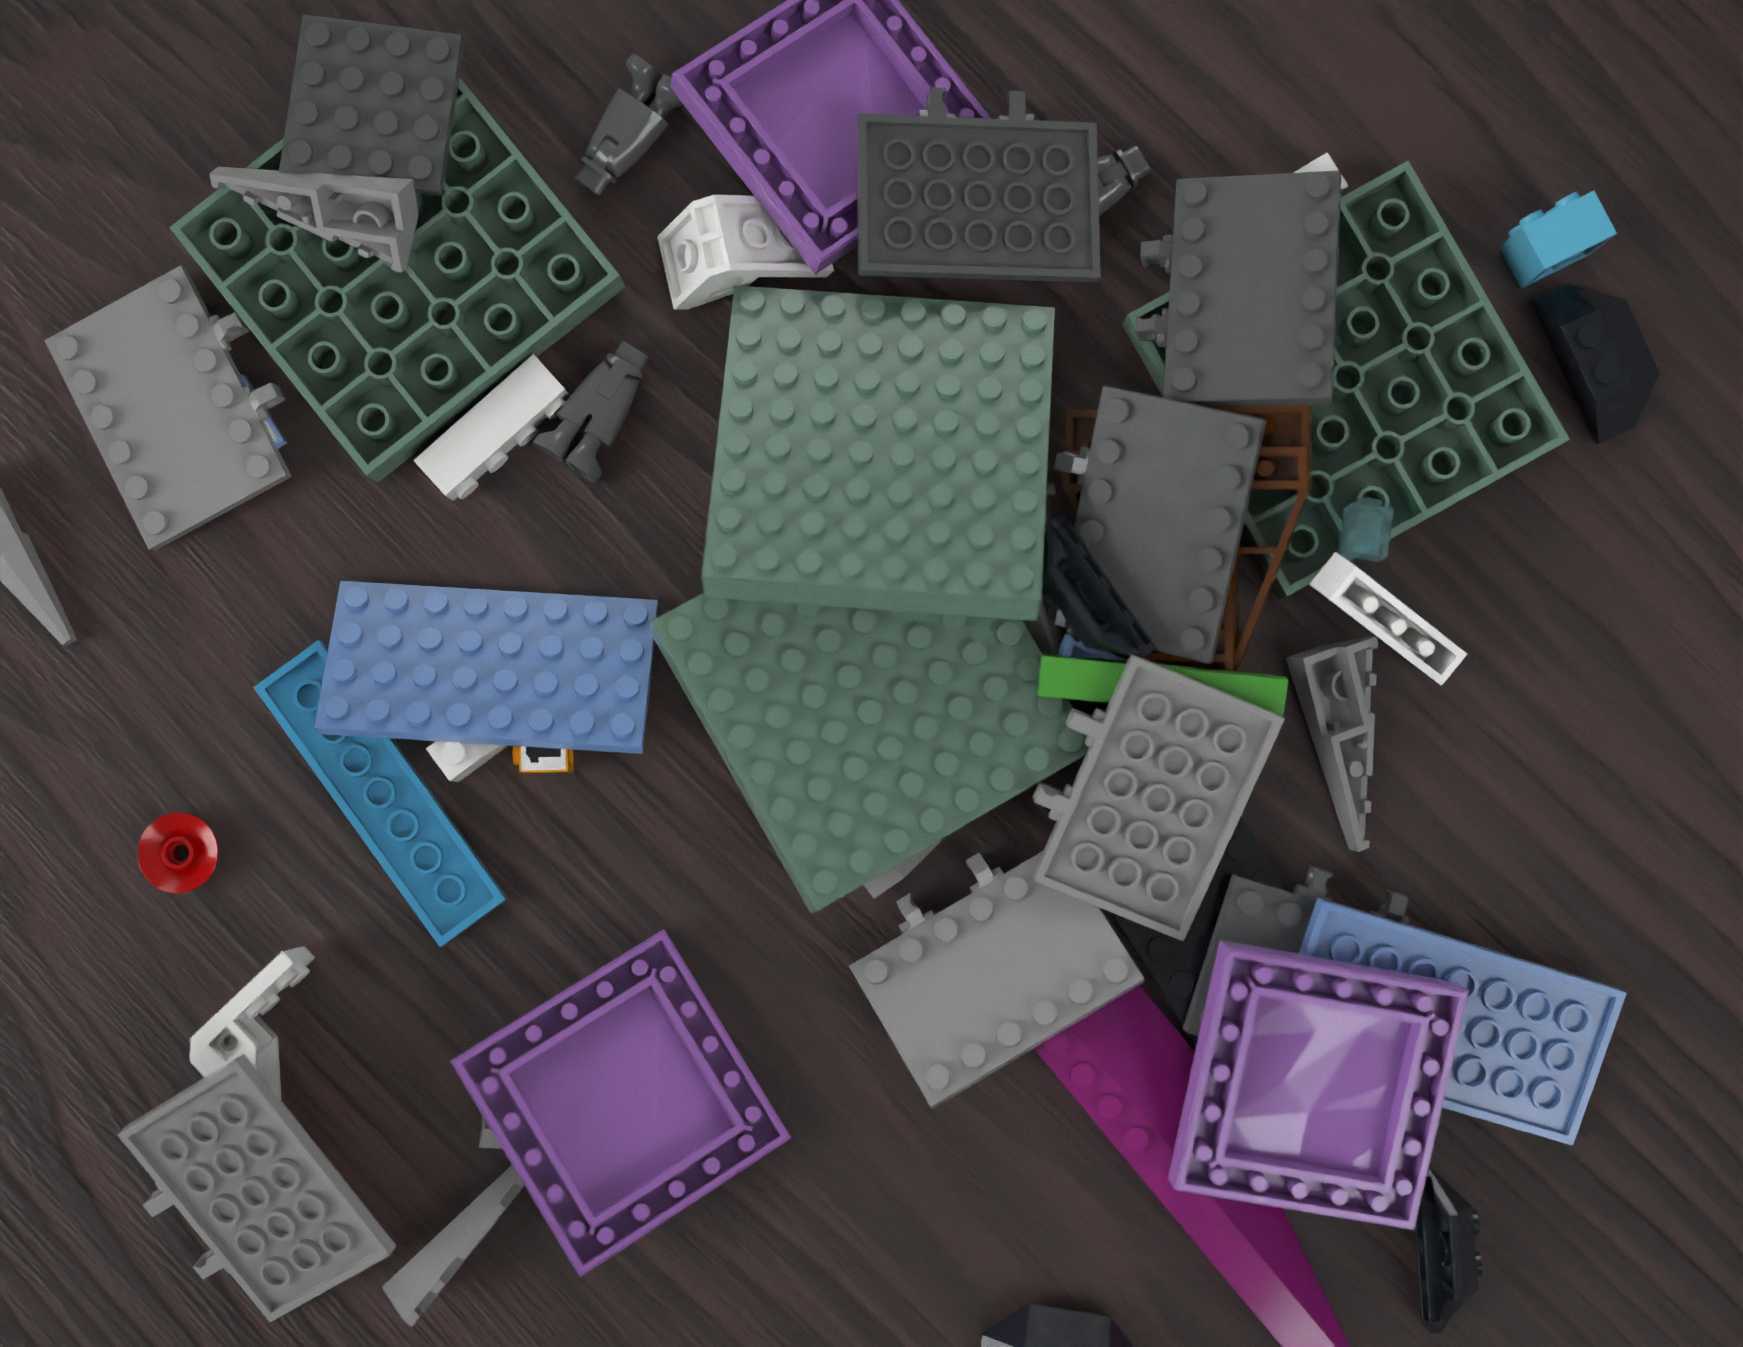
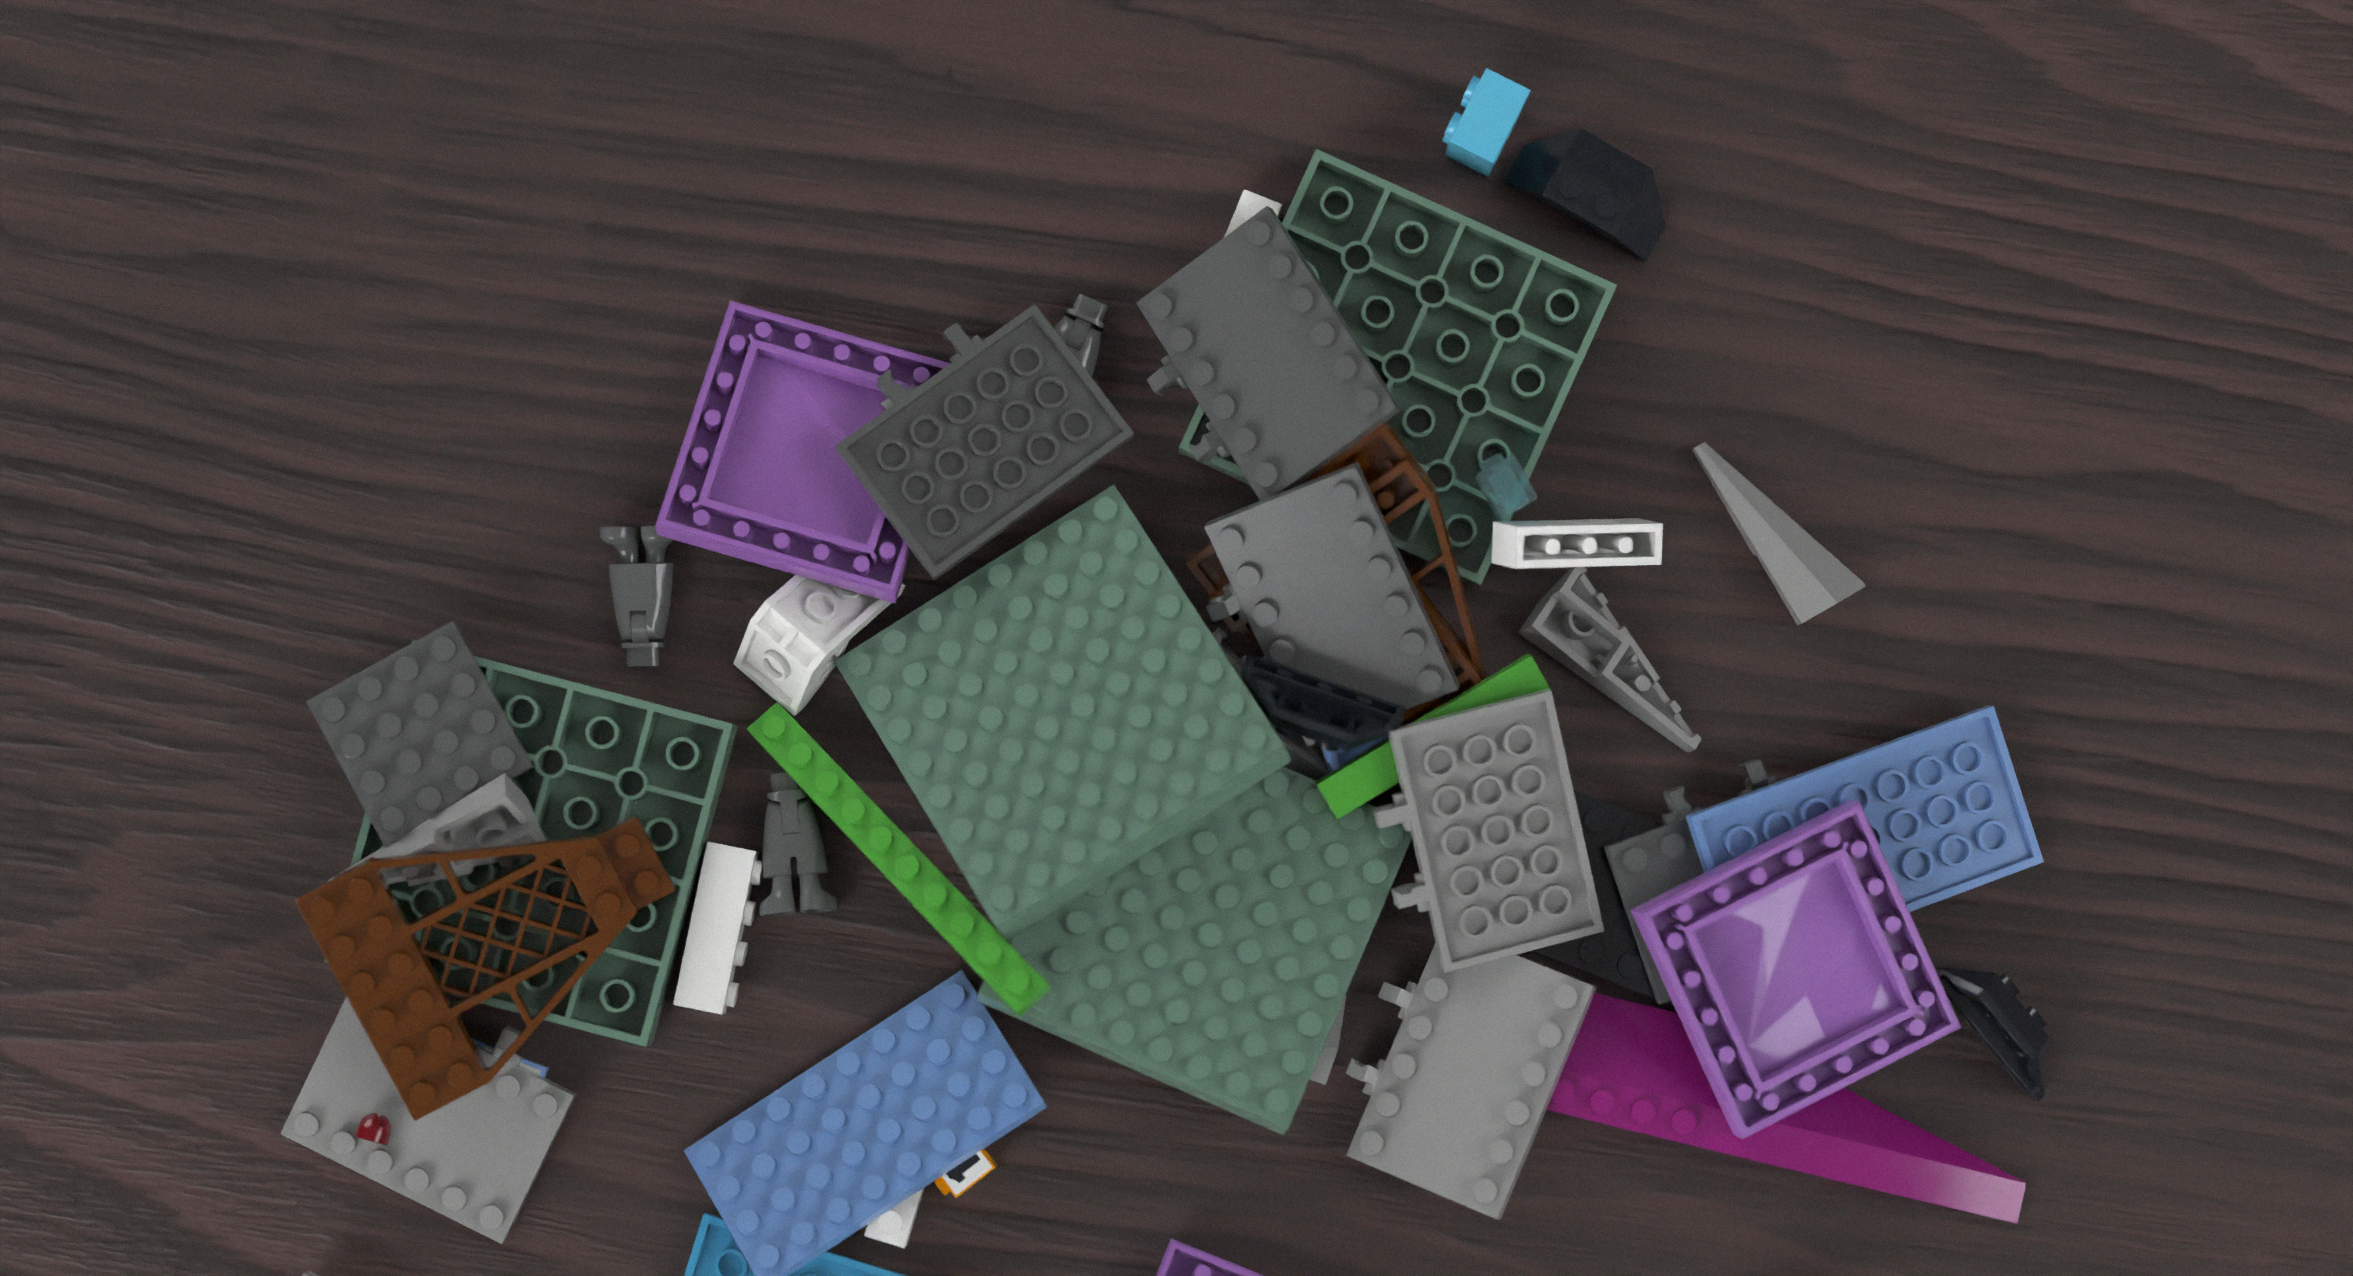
camera: 40 degrees left, 0 degrees up
none -> reddish brown wing [294,815,676,1121]
none -> dark red hinge [355,1113,391,1146]
none -> bright green plate [747,702,1051,1018]
none -> light grey wedge [1692,442,1866,626]

